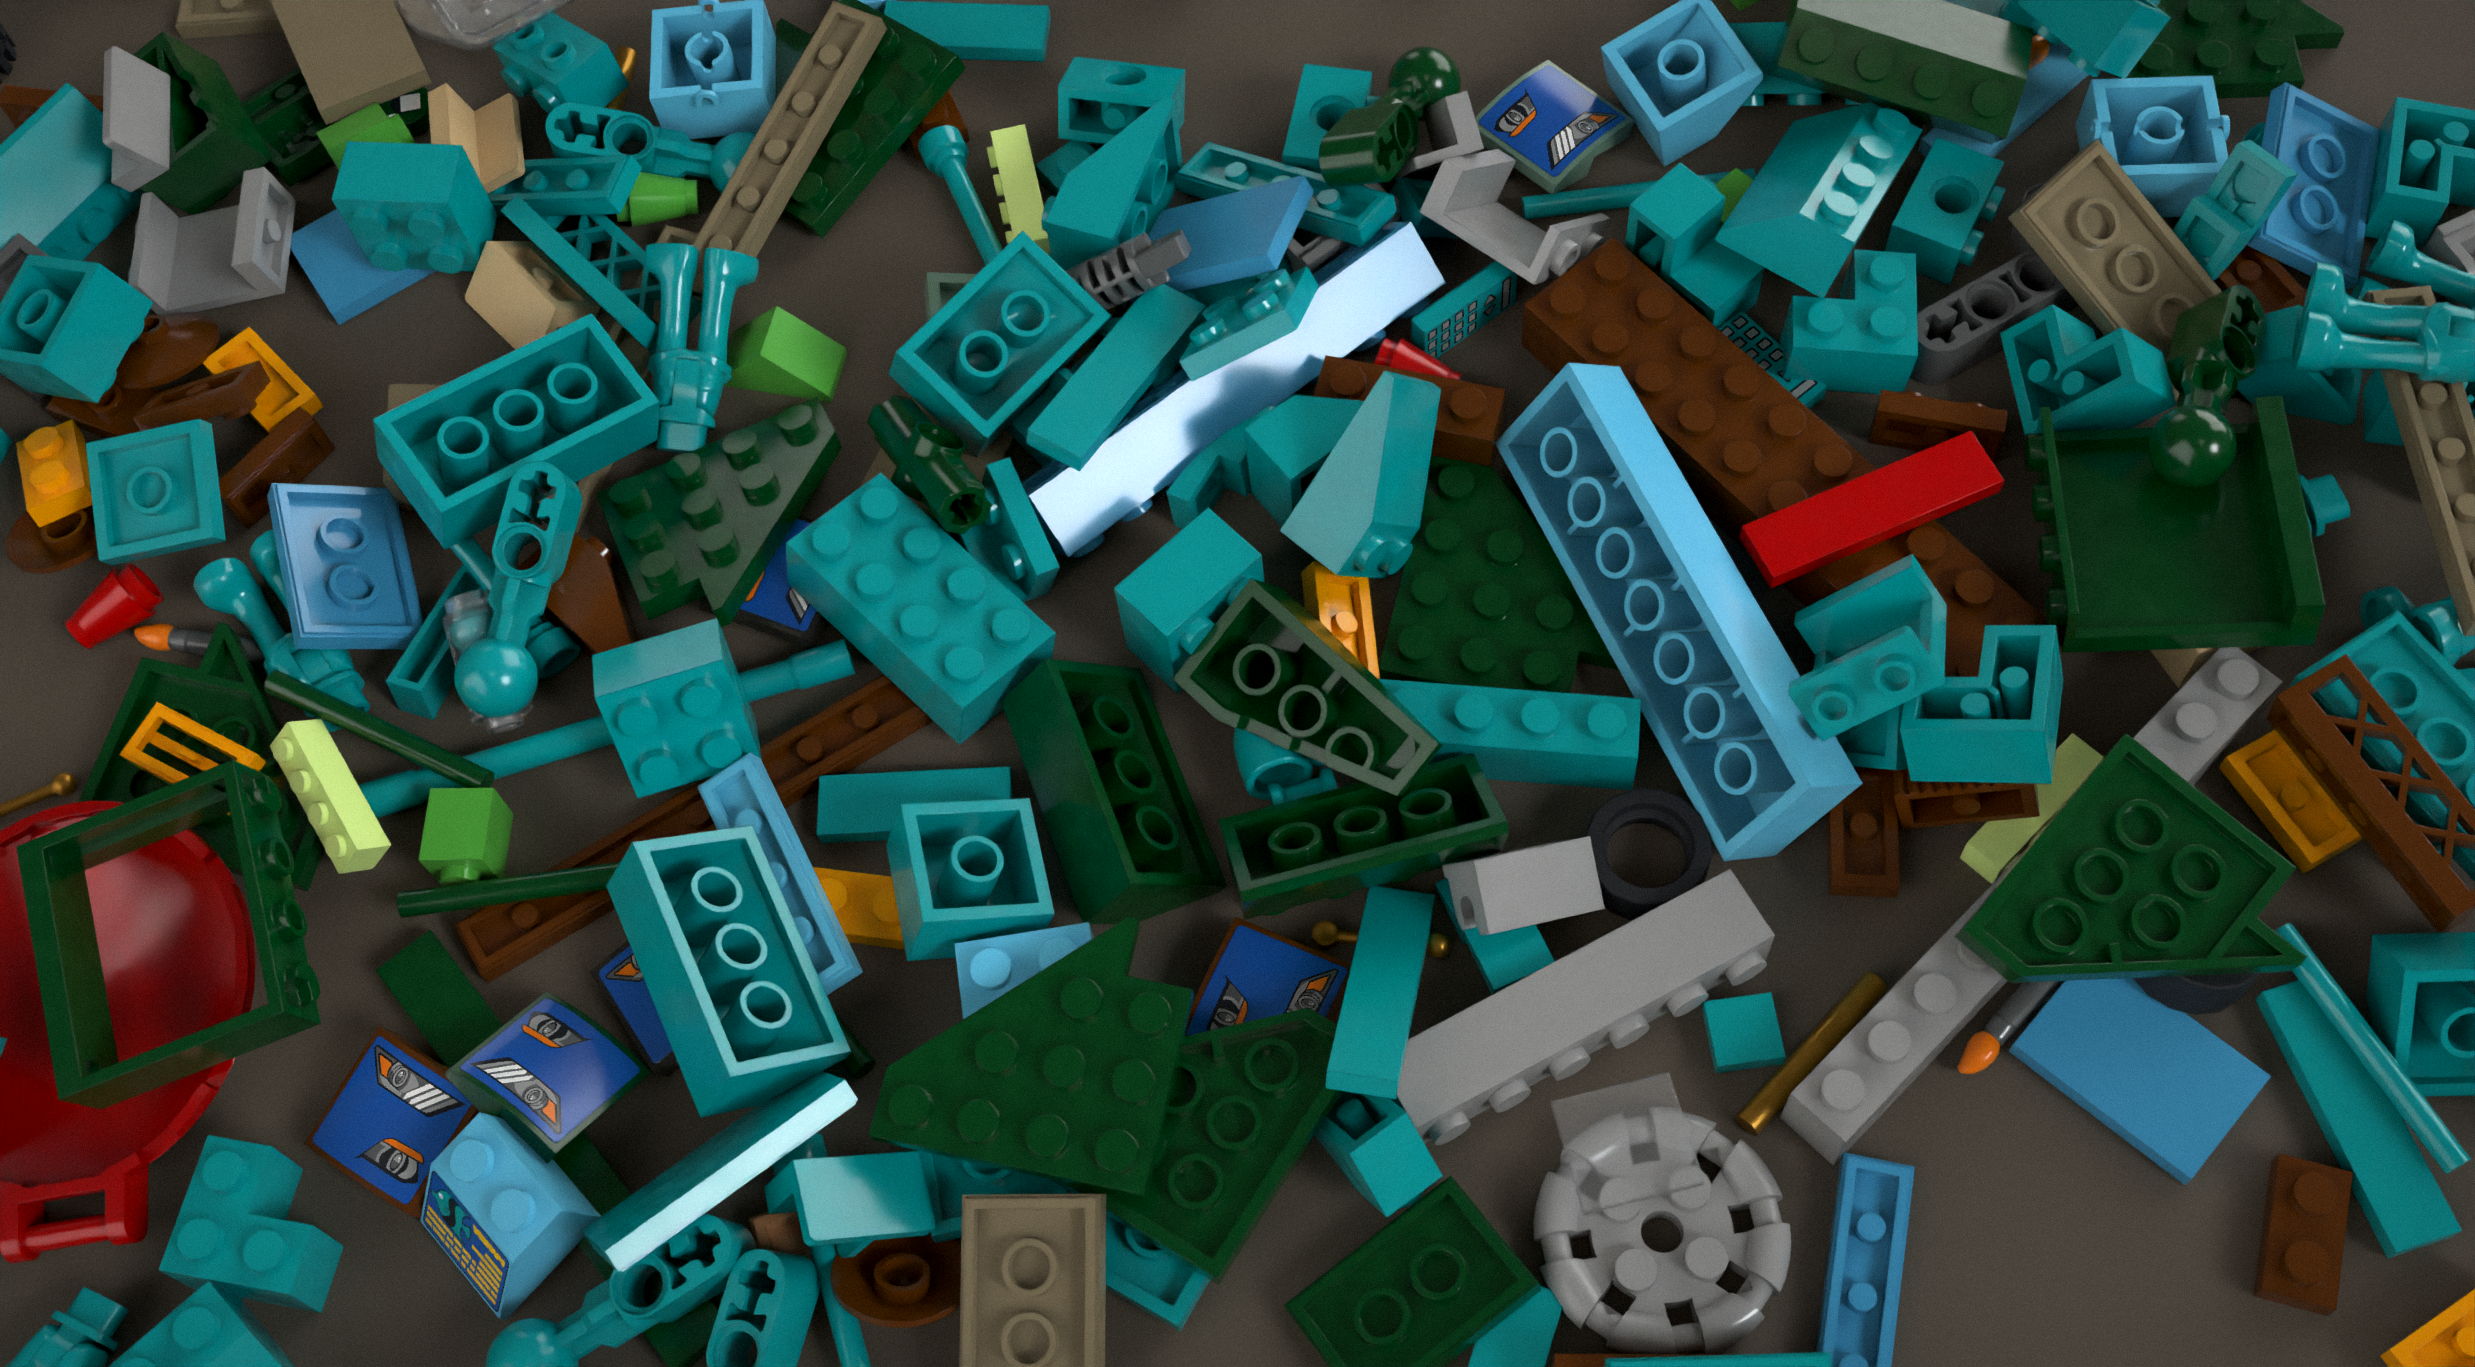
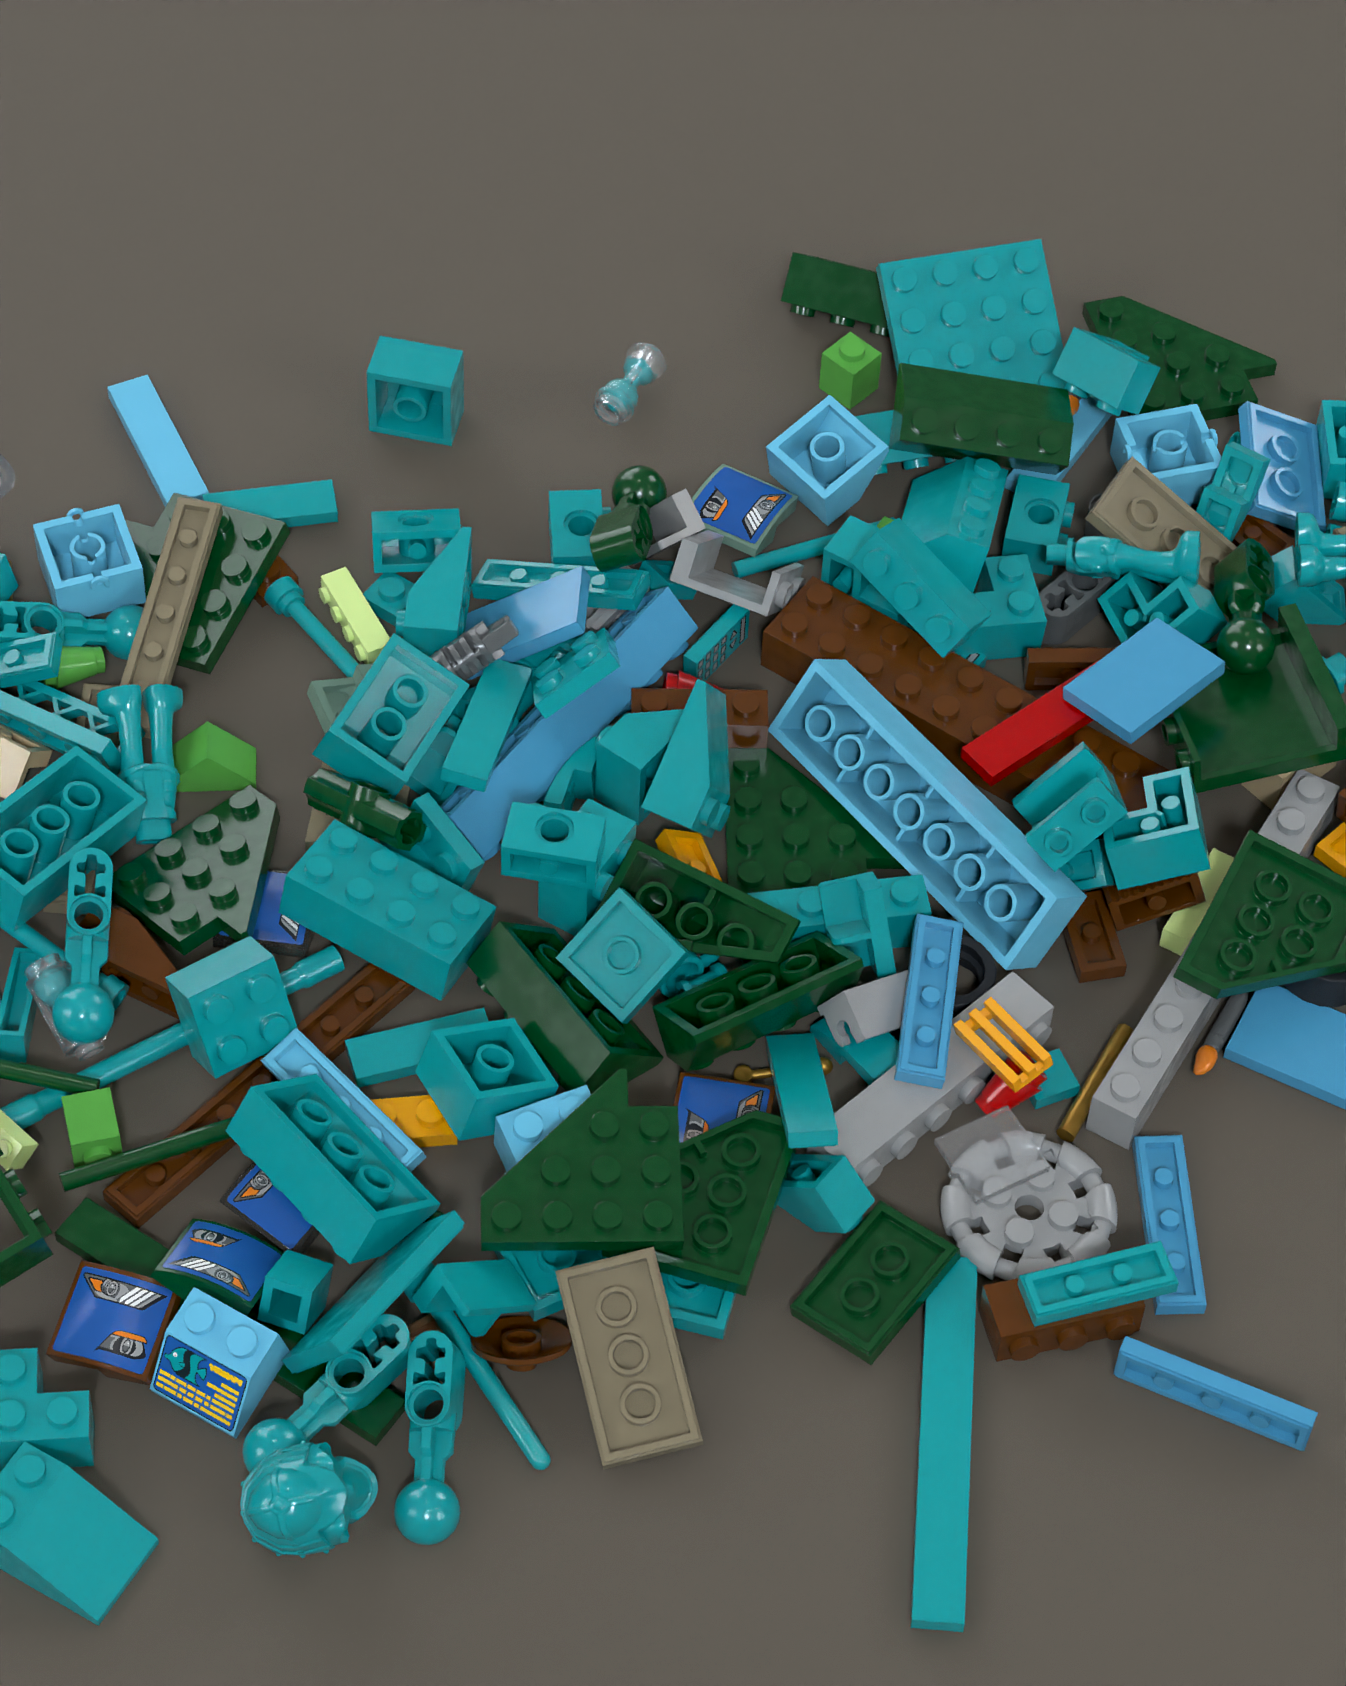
camera: 25 degrees left, 10 degrees down
none -> teal brick [257,1249,334,1335]
none -> teal brick [501,801,606,890]
none -> teal plate [556,888,691,1024]
none -> teal panel [818,871,896,979]
none -> teal brick [850,518,992,658]
none -> dark azure tile [894,913,964,1089]
none -> light orange tile [953,997,1053,1093]
none -> red cone [975,1050,1047,1121]
none -> teal piece [1046,530,1201,585]
none -> dark azure tile [1063,618,1225,744]

